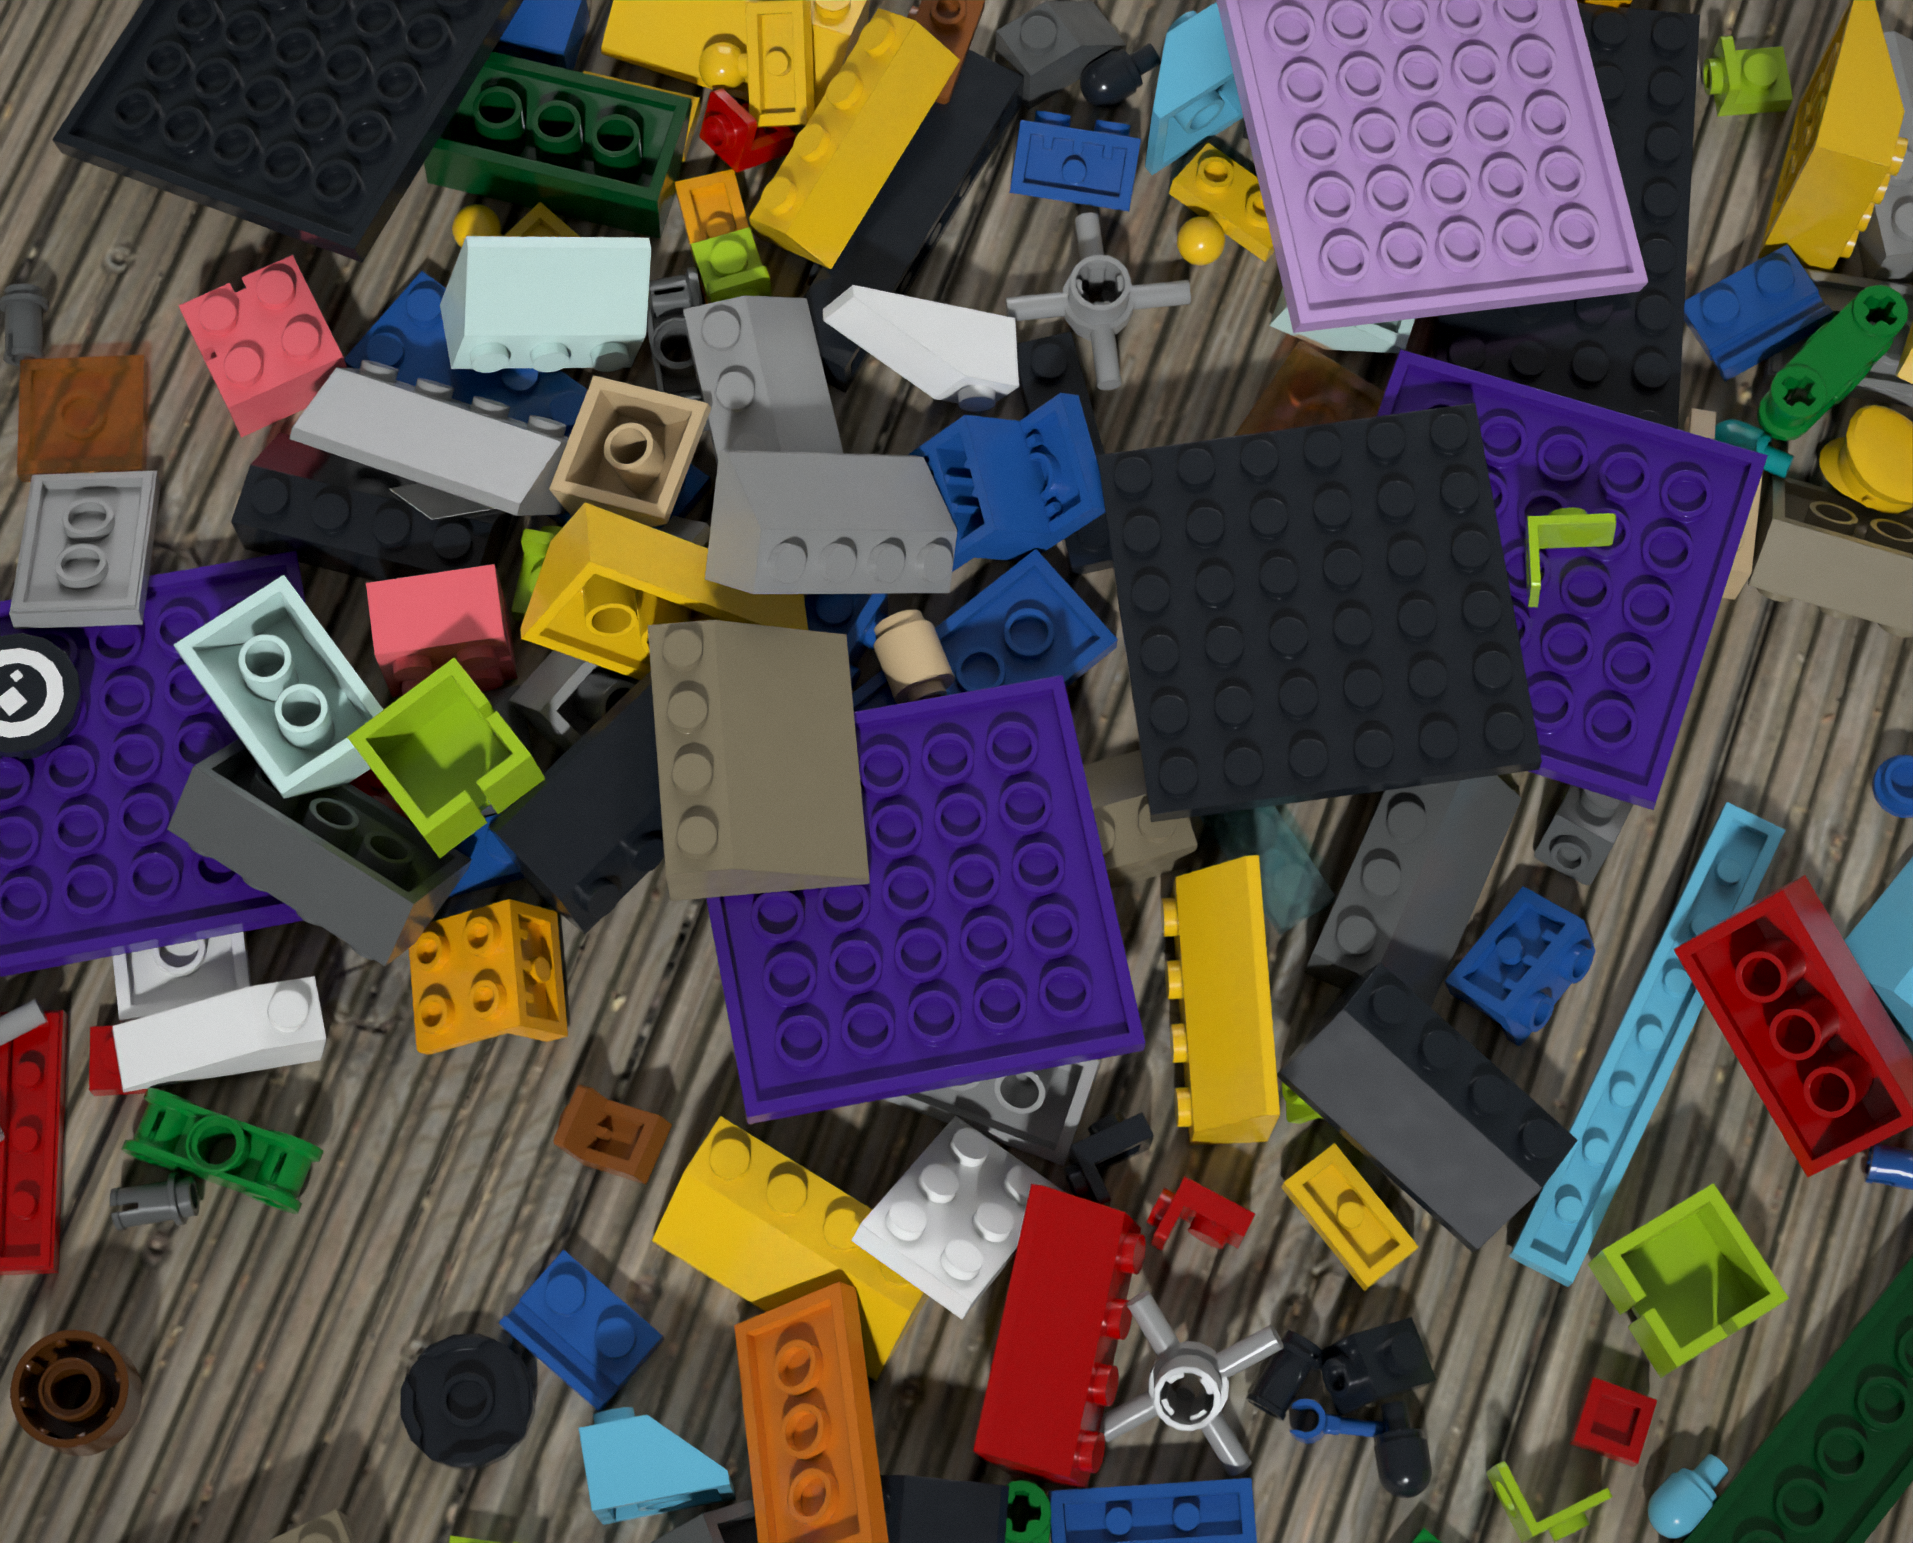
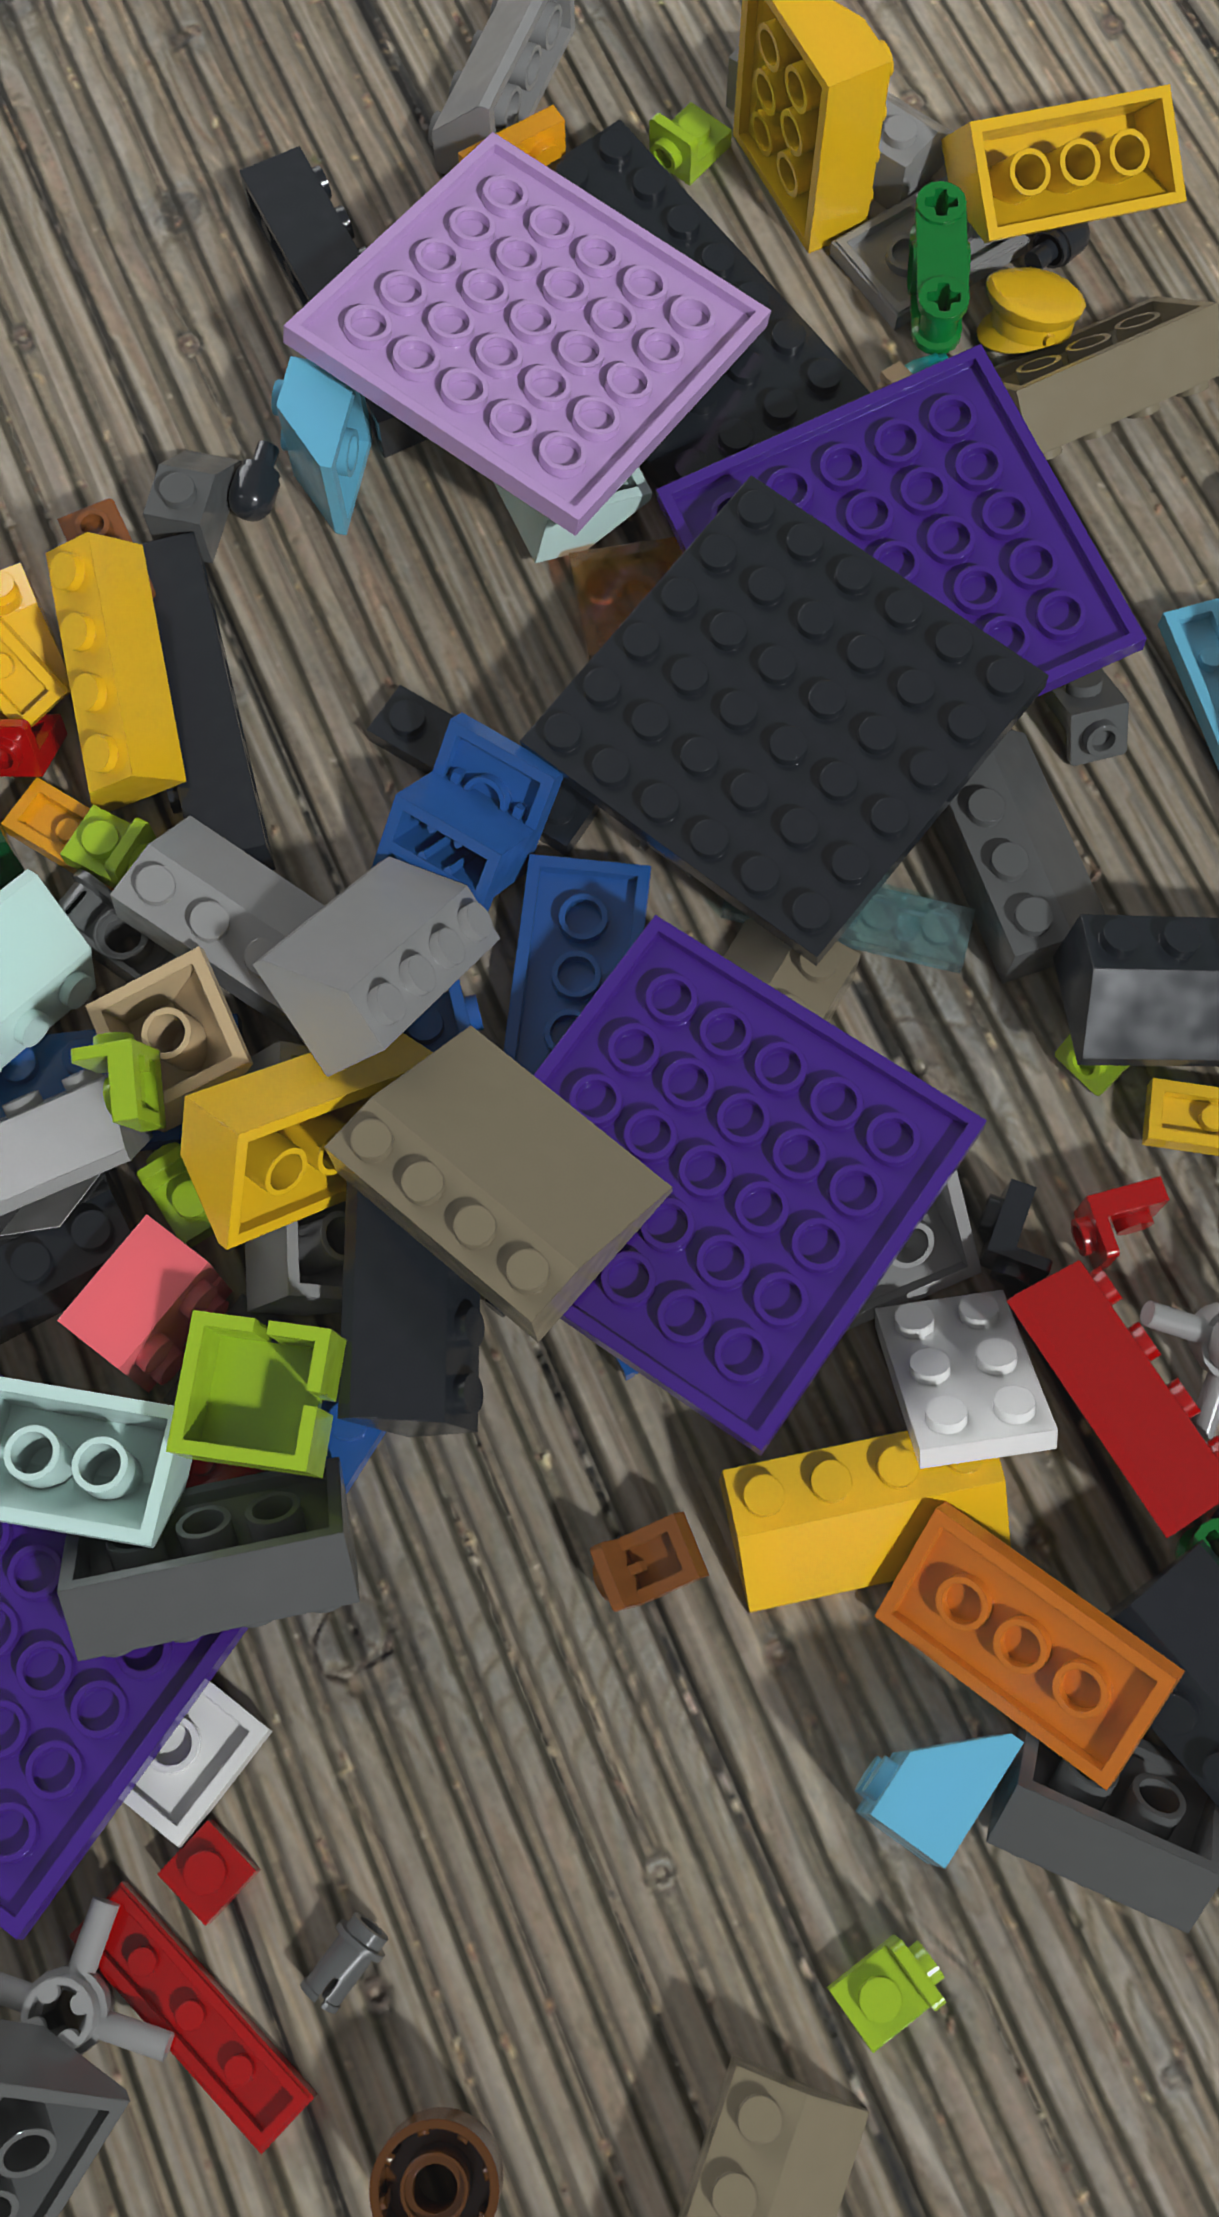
camera: 40 degrees left, 0 degrees up
white slope [112,976,326,1092] -> none
green piece [121,1088,324,1214] -> none
black tile [400,1333,535,1470] -> none
light orange bracket [409,899,568,1055] -> none
blue plate [498,1249,665,1412] -> none
white slope [823,285,1019,412] -> none
tan brick [873,610,955,704] -> none
light grey bar [1005,212,1191,390] -> none
blue bracket [1009,110,1141,212] -> none
yellow slope [1161,855,1280,1146] -> none
yellow plate [1169,143,1275,266] -> none
blue bracket [1444,886,1596,1046] -> none
lime bracket [1524,508,1616,607] -> none
blue plate [1684,244,1833,382] -> none
none -> lime bracket [71,1032,166,1132]

